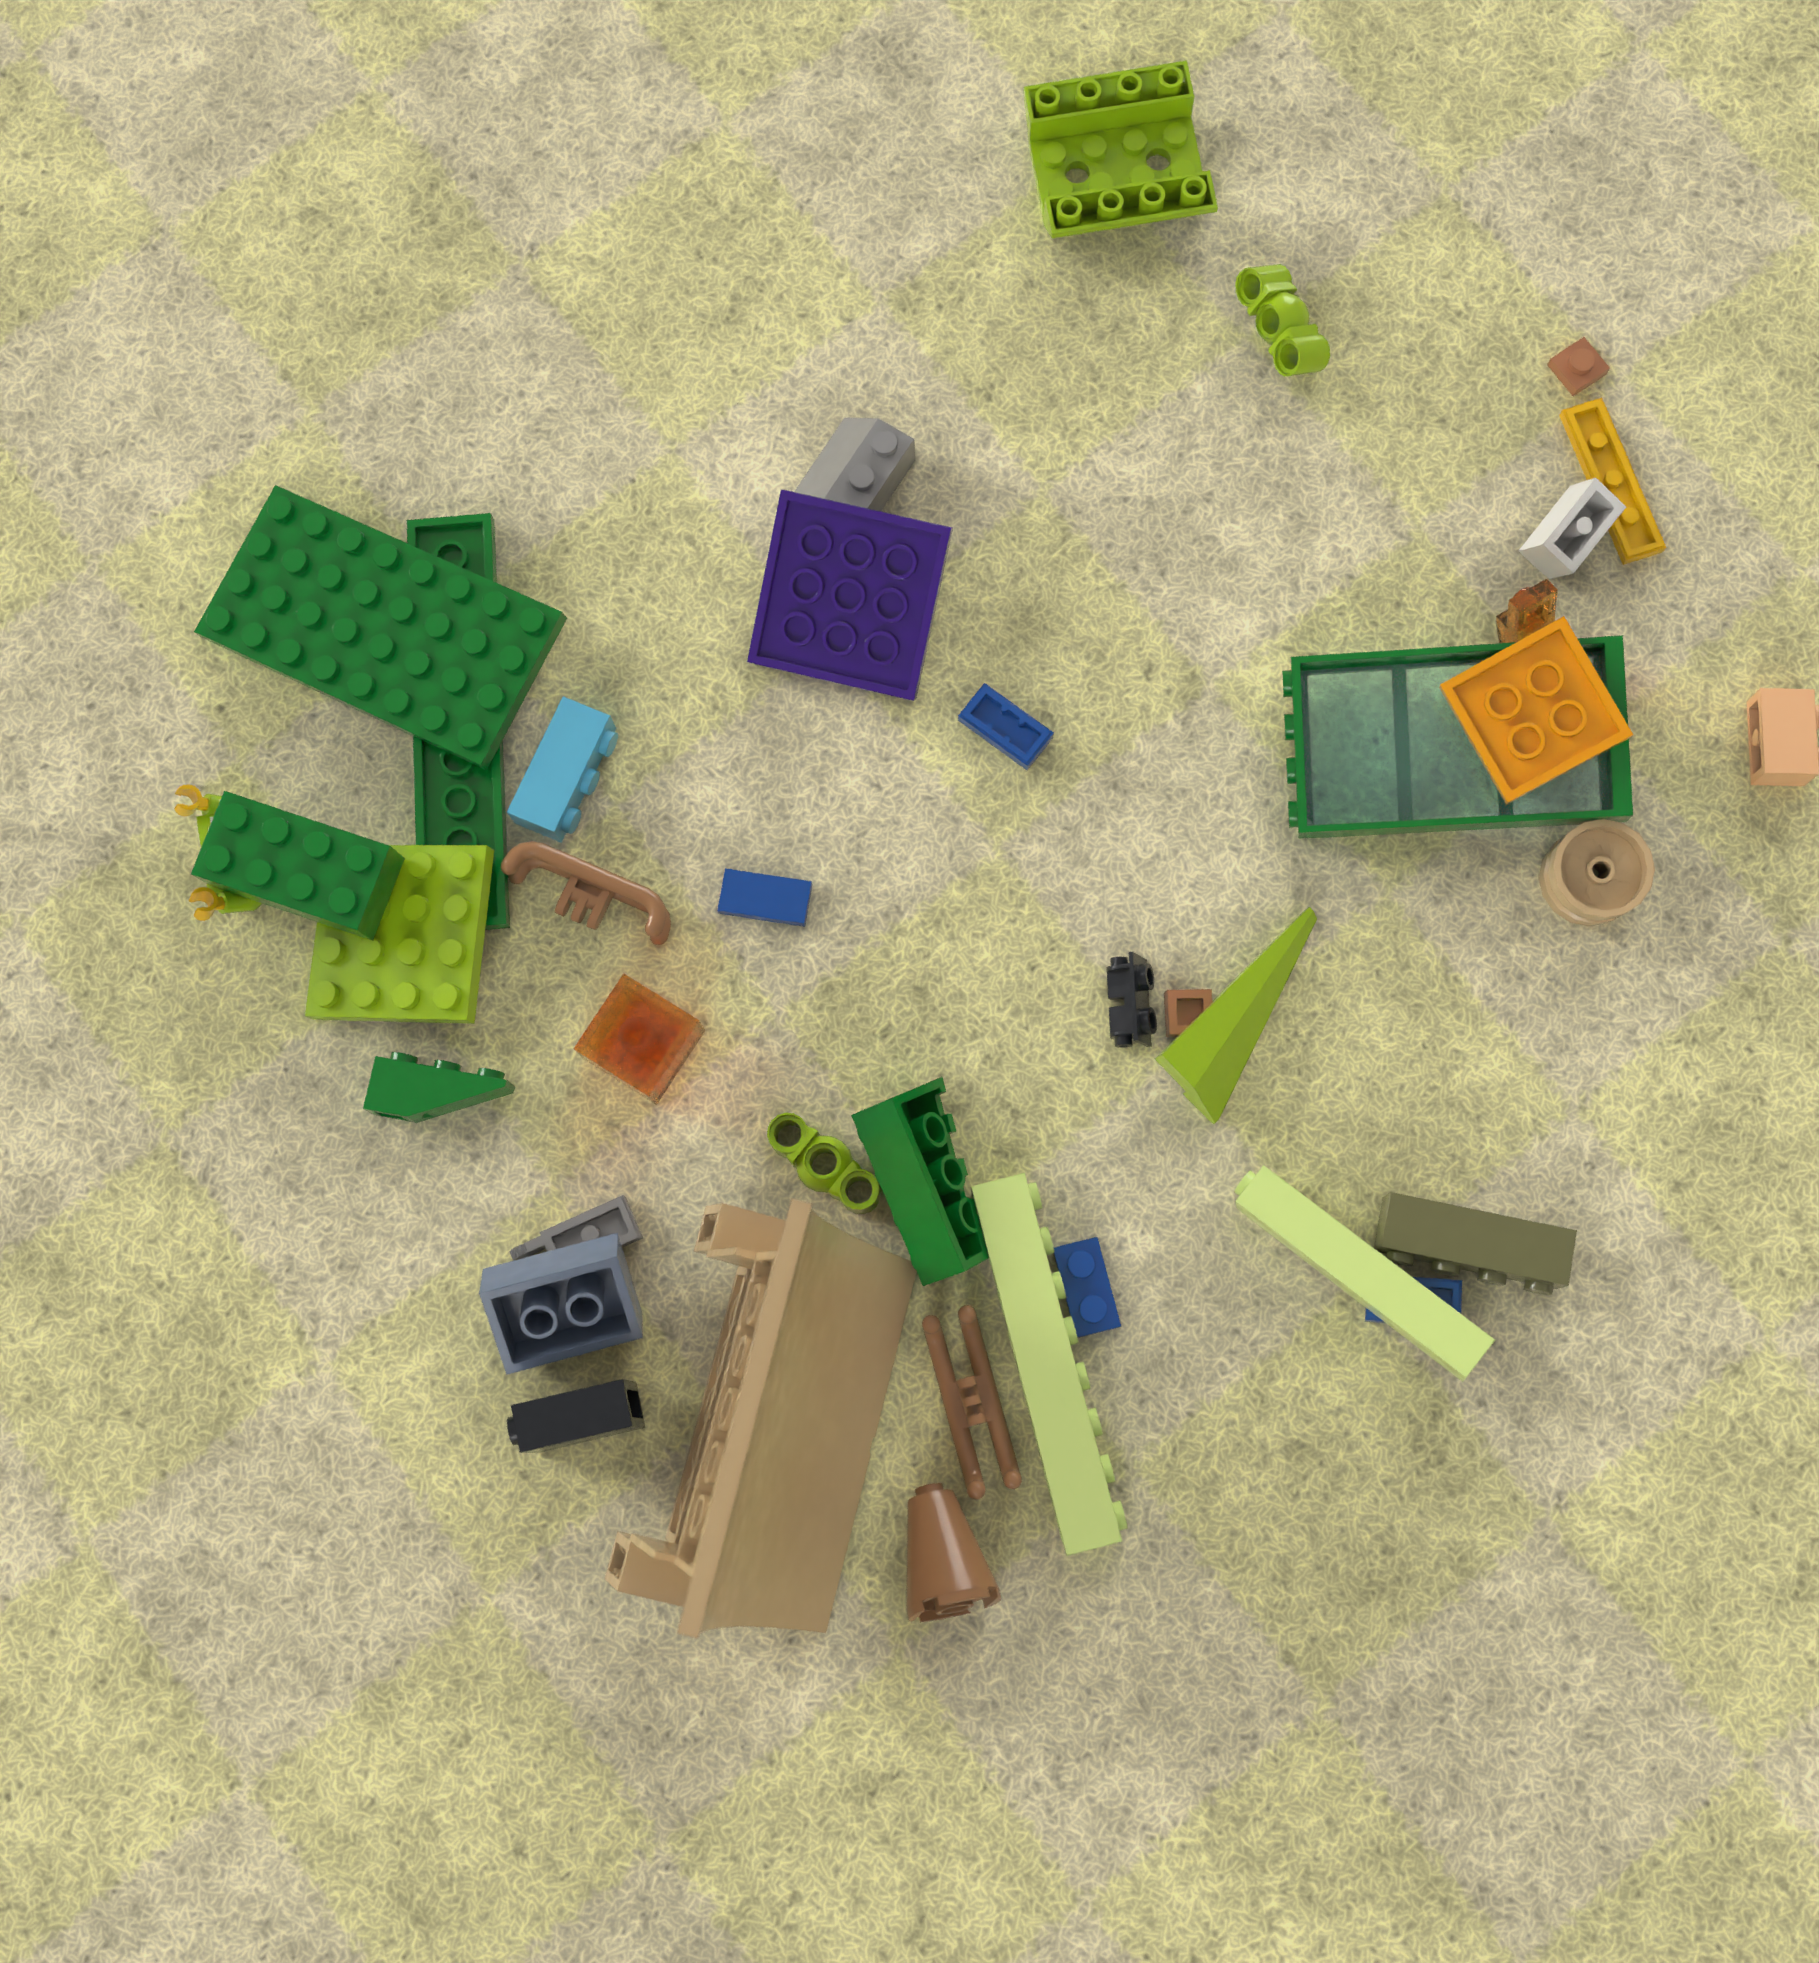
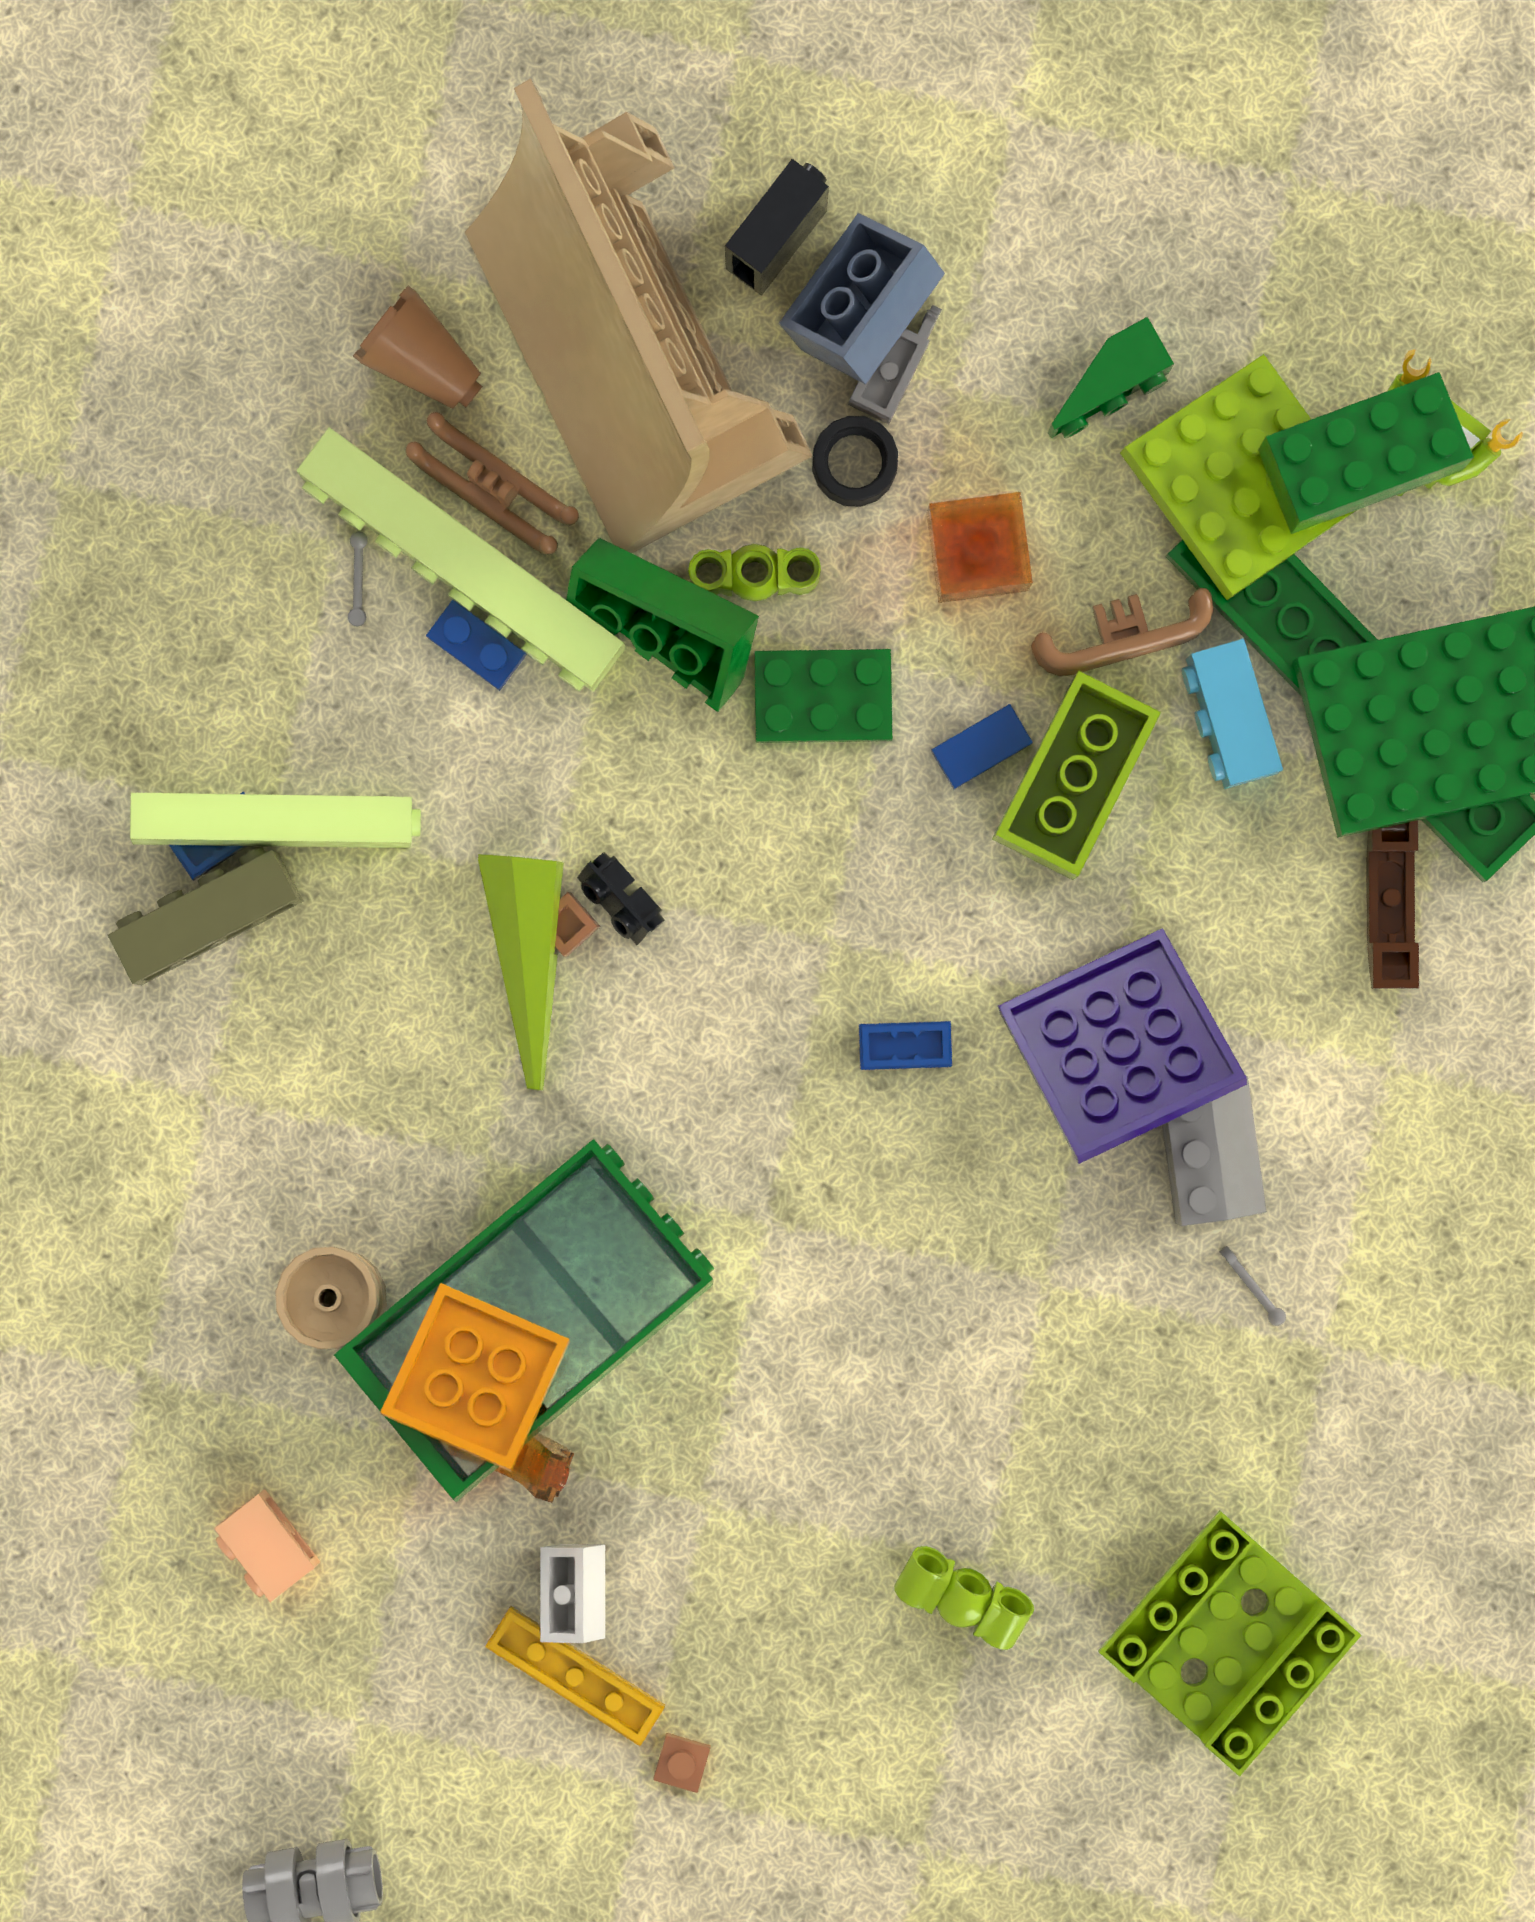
camera: 130 degrees right, 10 degrees up
none -> light grey hinge [348,531,368,627]
none -> green plate [755,649,893,743]
none -> black tyre [812,416,898,507]
none -> lime brick [992,671,1161,880]
none -> light grey hinge [1219,1246,1286,1326]
none -> reddish brown slope [1366,820,1419,989]

